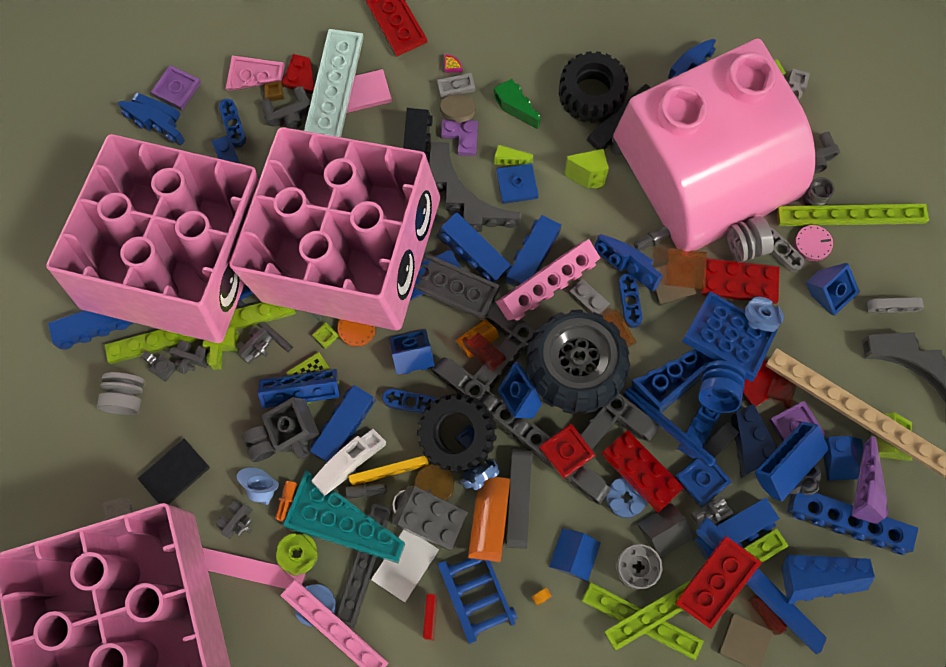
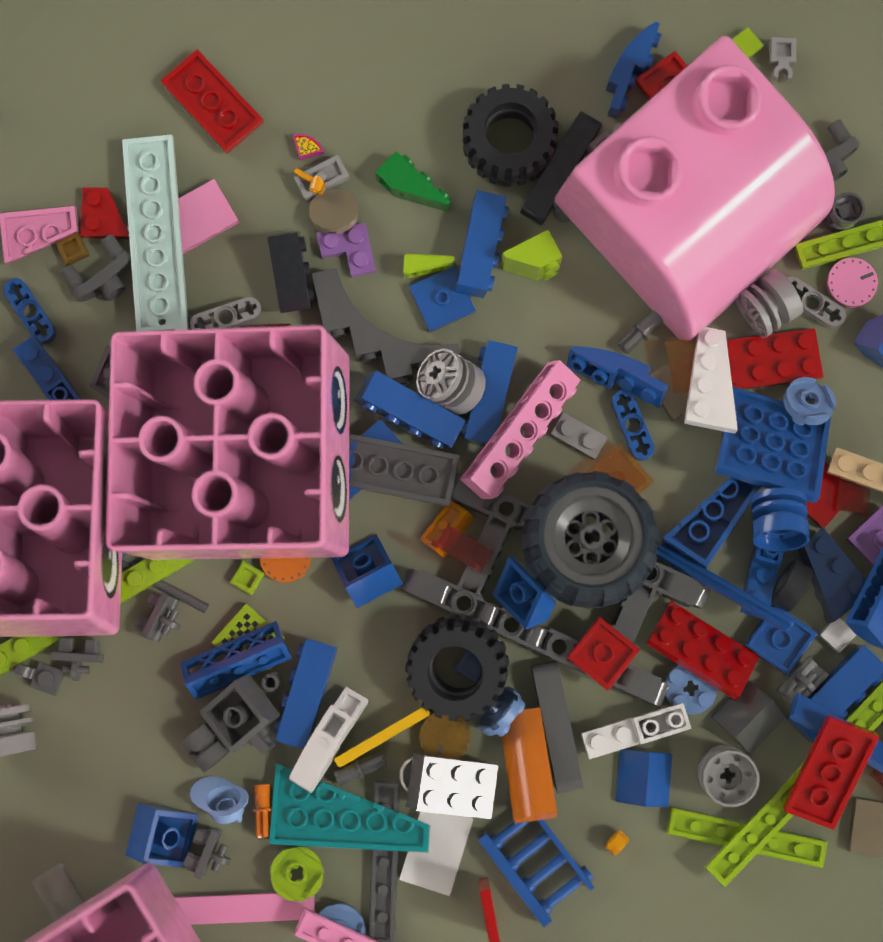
camera: 15 degrees left, 10 degrees up
black tile [138,438,210,504] -> none
lime brick [203,327,239,370] -> none
blue beam [383,389,437,414] -> none
none -> blue slope [125,803,199,867]
none -> dark grey pin [262,672,283,693]
none -> light orange hand [294,168,325,195]
none -> light grey wheel [416,348,486,415]
none -> blue brick [454,190,509,298]
none -> white slope [580,703,691,759]
none -> white wing [684,327,738,434]
none -> white tile [818,618,856,653]

